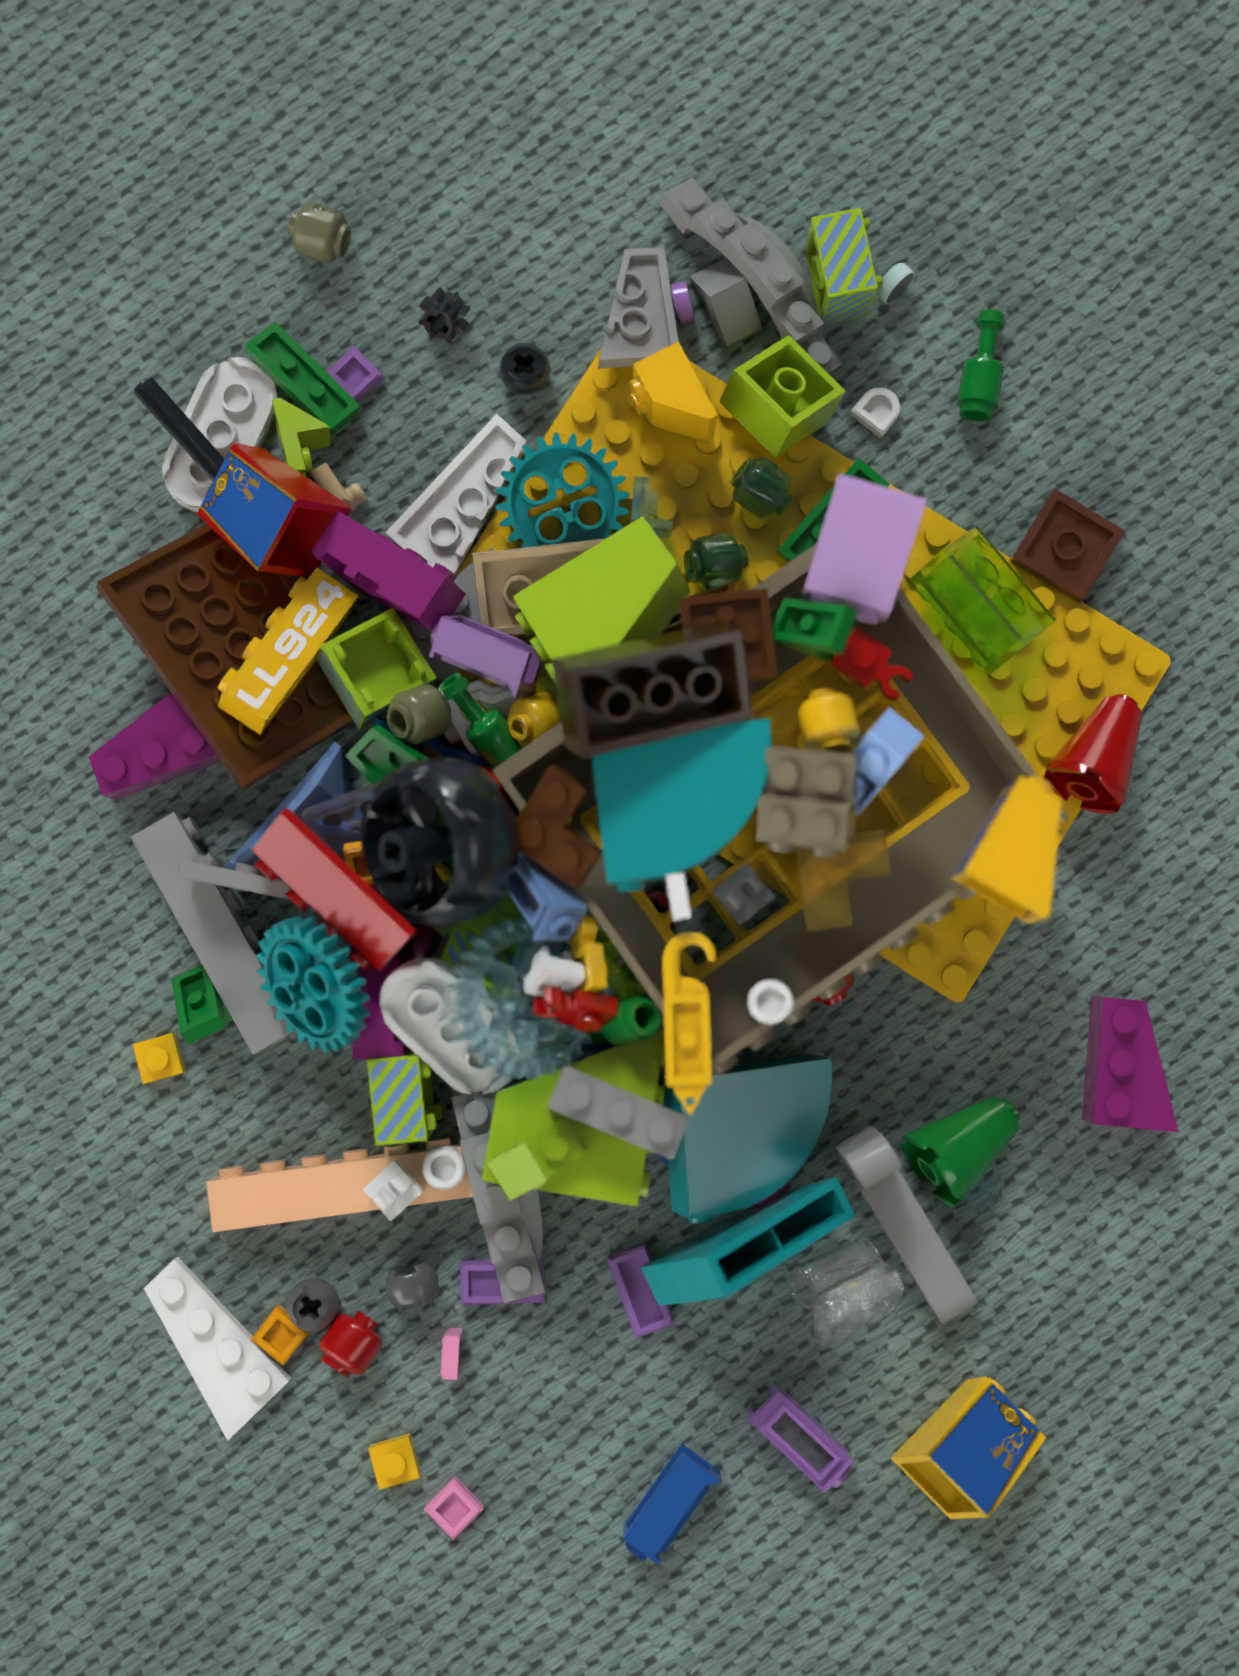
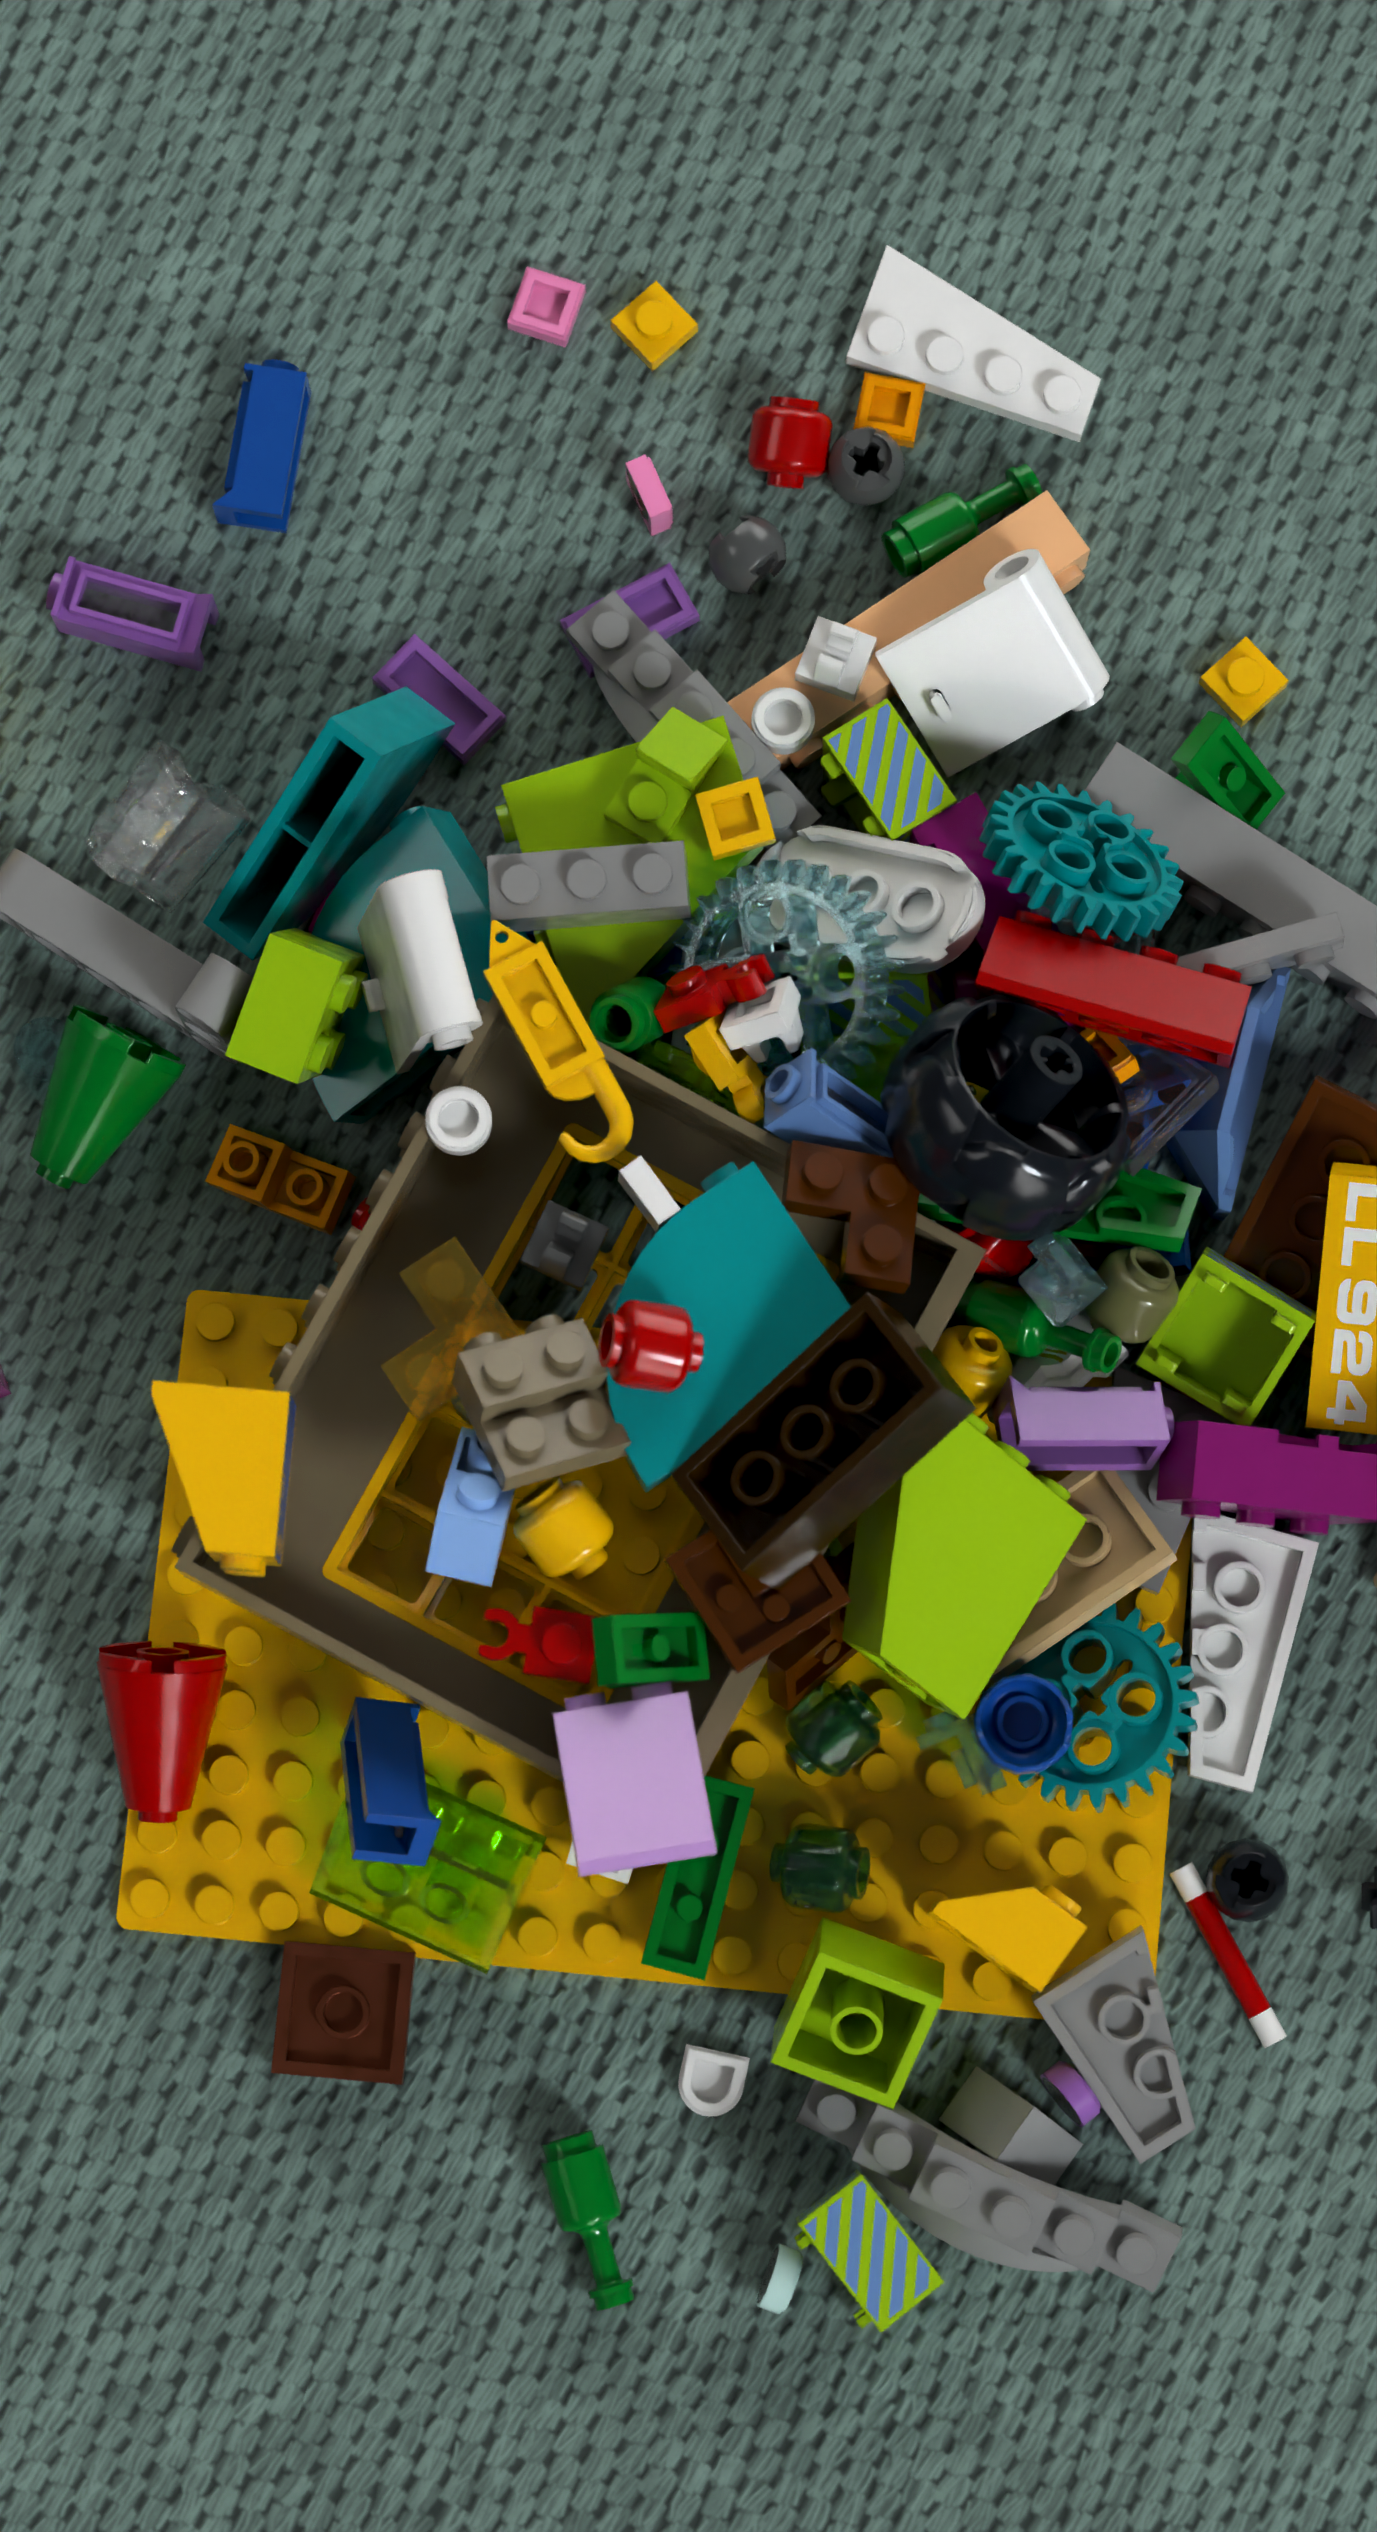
camera: 150 degrees right, 5 degrees down
none -> light orange slope [205,1124,356,1235]
none -> lime brick [225,928,368,1084]
none -> blue window [340,1697,441,1866]
none -> white door [357,869,483,1074]
none -> red head [598,1299,704,1393]
none -> yellow plate [695,776,776,861]
none -> white door [875,549,1110,777]
none -> green piece [881,464,1042,578]
none -> blue hair [973,1673,1073,1775]
none -> clear light blue bracket [1019,1232,1108,1327]
none -> red bar [1169,1862,1287,2048]

